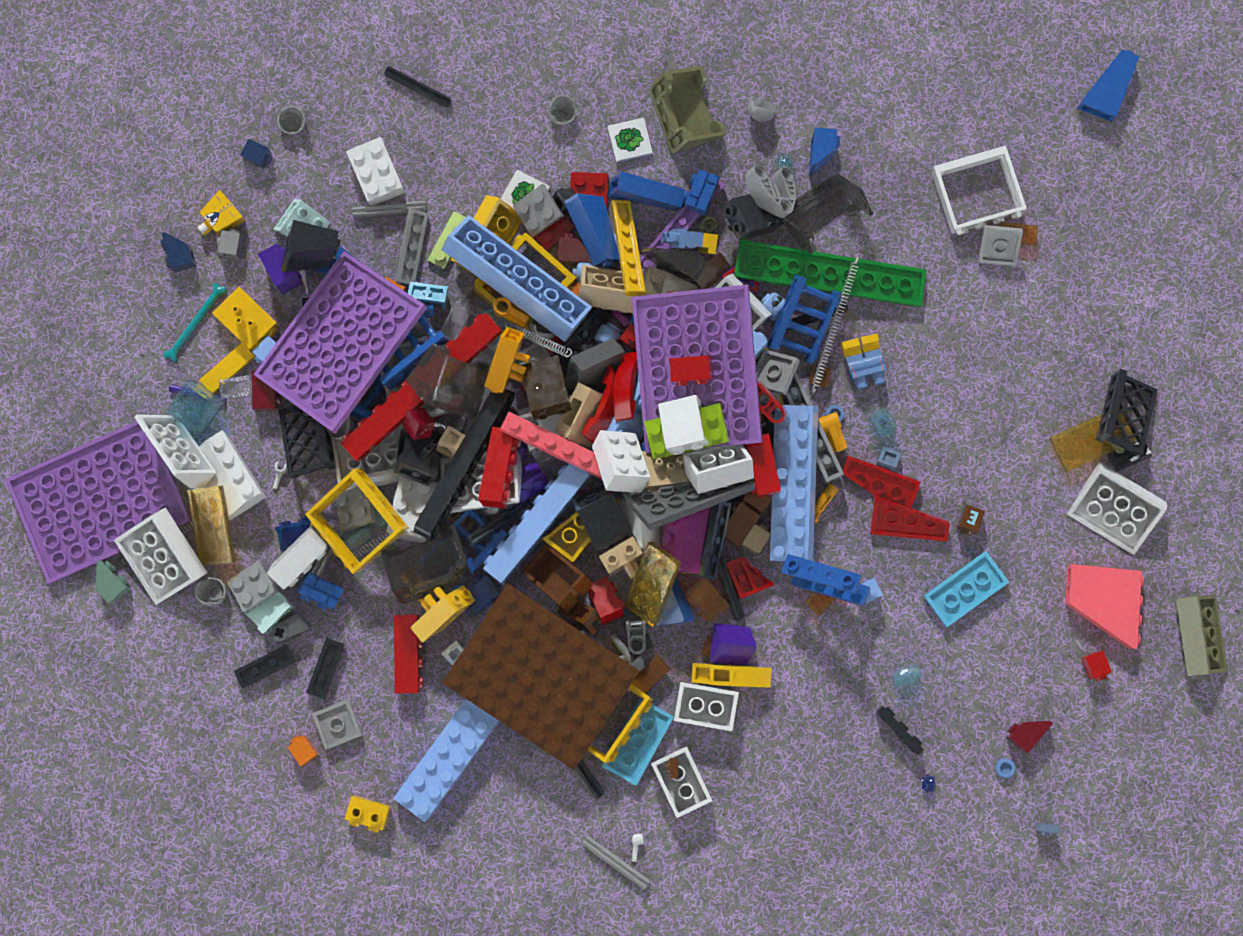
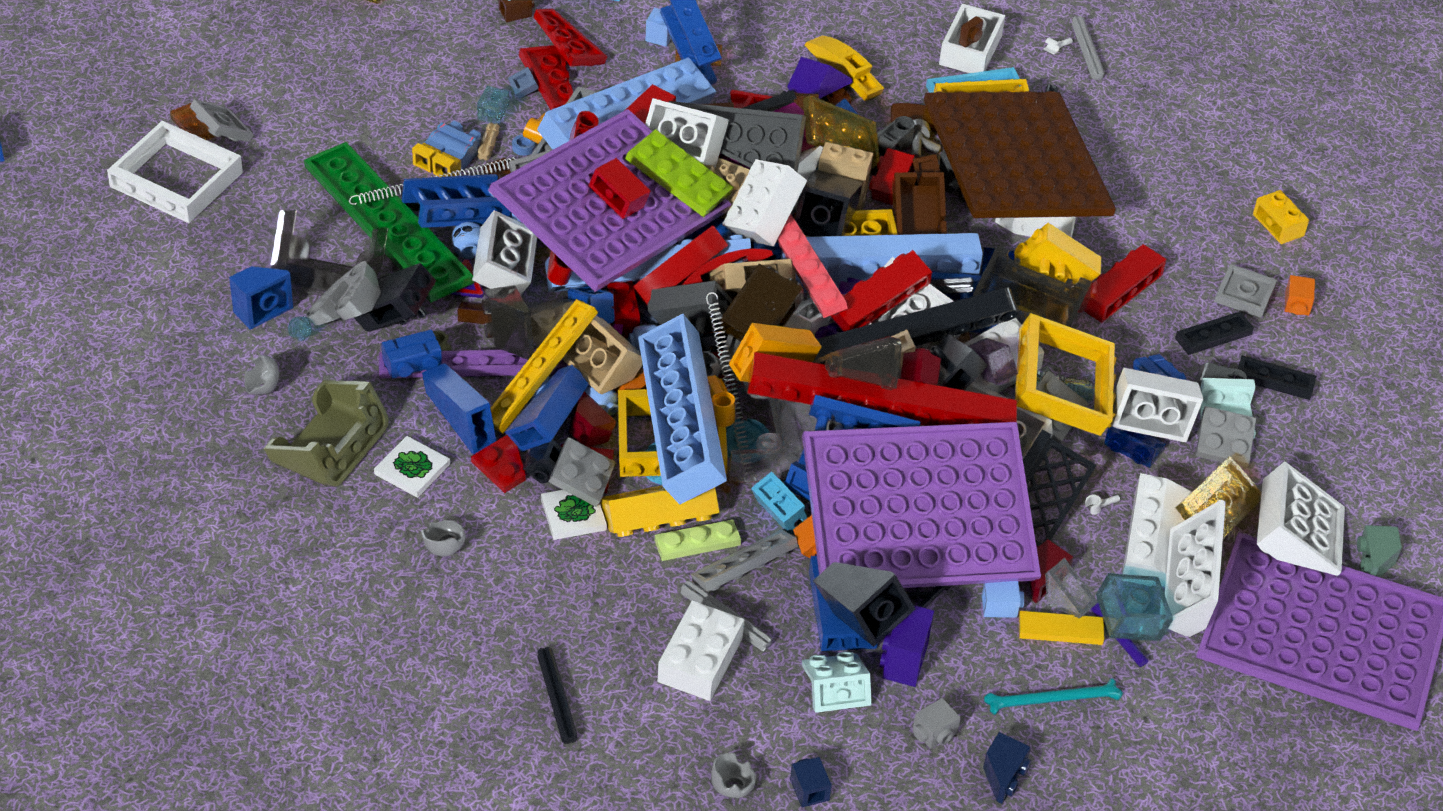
camera: 140 degrees left, 35 degrees down
light grey hair [195,577,227,607] -> none
yellow torso [197,190,246,236] -> none
yellow piece [212,287,279,352] -> none
light blue brick [393,699,500,822] -> none
white panel [658,395,709,455] -> none
medium blue hips [661,229,718,254] -> none
white brick [674,682,739,731] -> none
none -> tan axle [477,122,500,160]
none -> clear purple slope [968,338,1018,385]

